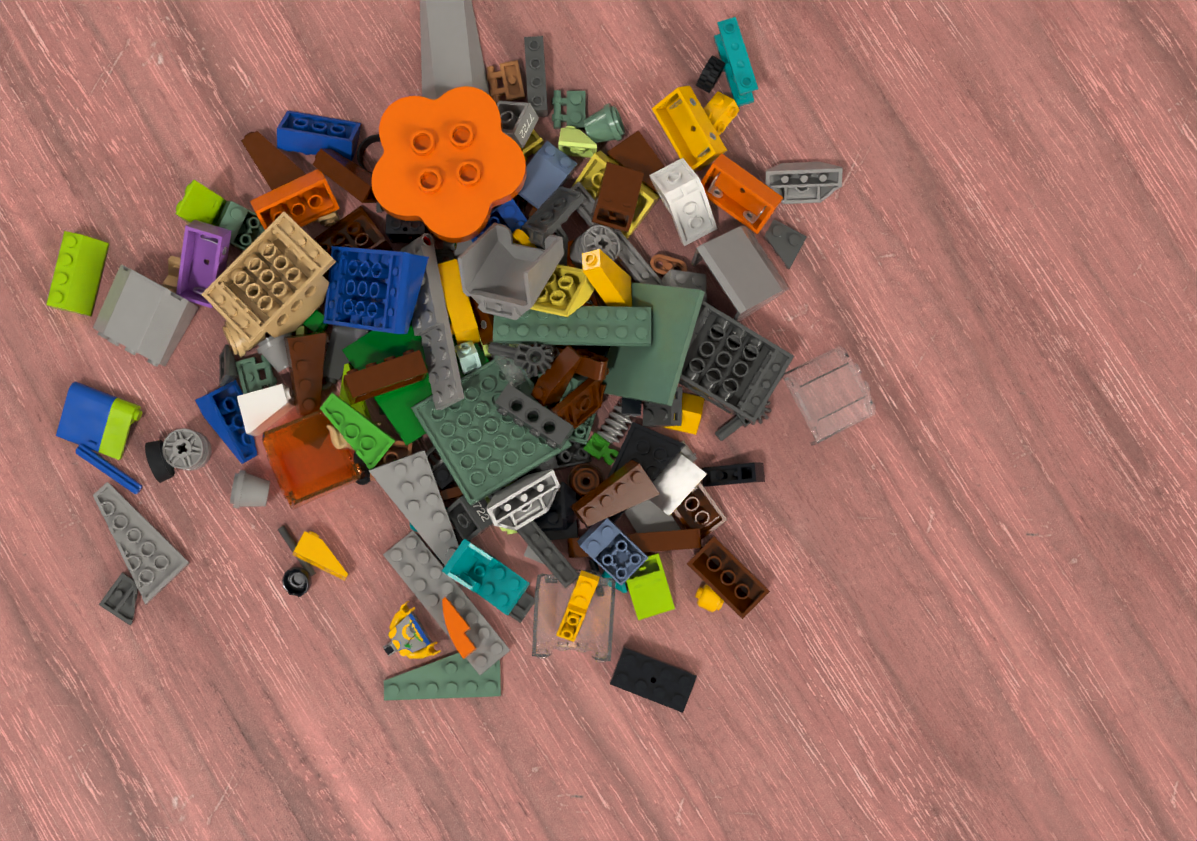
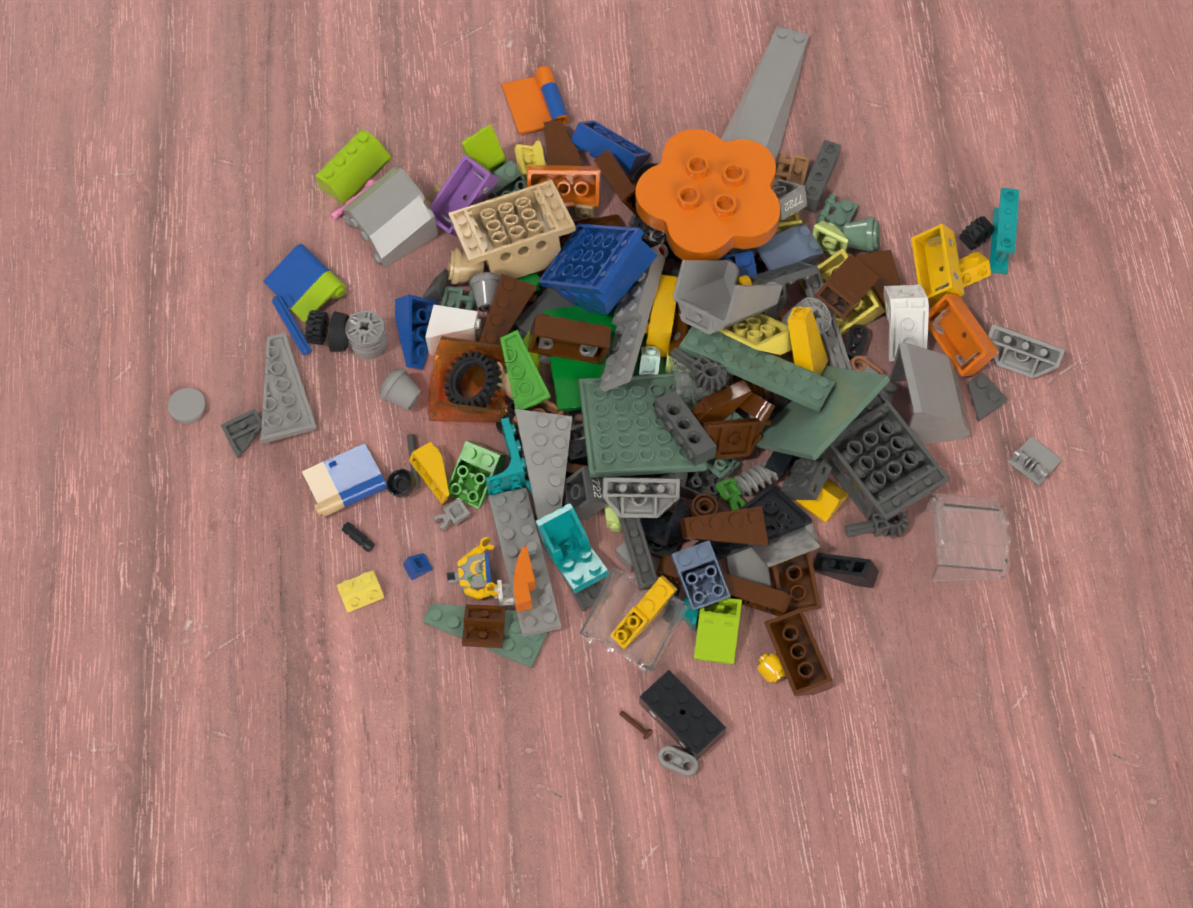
camera: 30 degrees right, 20 degrees down
none -> light grey tile [168,388,206,424]
none -> door [302,443,387,517]
none -> black tyre [305,310,329,345]
none -> bright pink piece [331,179,376,220]
none -> light yellow bracket [337,570,384,612]
none -> black axle [342,522,375,552]
none -> blue slope [403,553,433,580]
none -> light grey plate [434,499,471,531]
none -> black tyre [444,351,502,412]
none -> bright green slope [448,441,506,509]
none -> reddish brown slope [462,604,506,648]
none -> teal bracket [485,417,527,495]
none -> white bracket [494,580,514,606]
none -> orange door [501,66,569,135]
none -> light yellow bracket [514,141,547,178]
none -> reddish brown pin [619,711,653,740]
none -> light grey plate [658,746,698,777]
none -> black plate [845,324,868,360]
none -> light grey hinge [1008,436,1062,486]

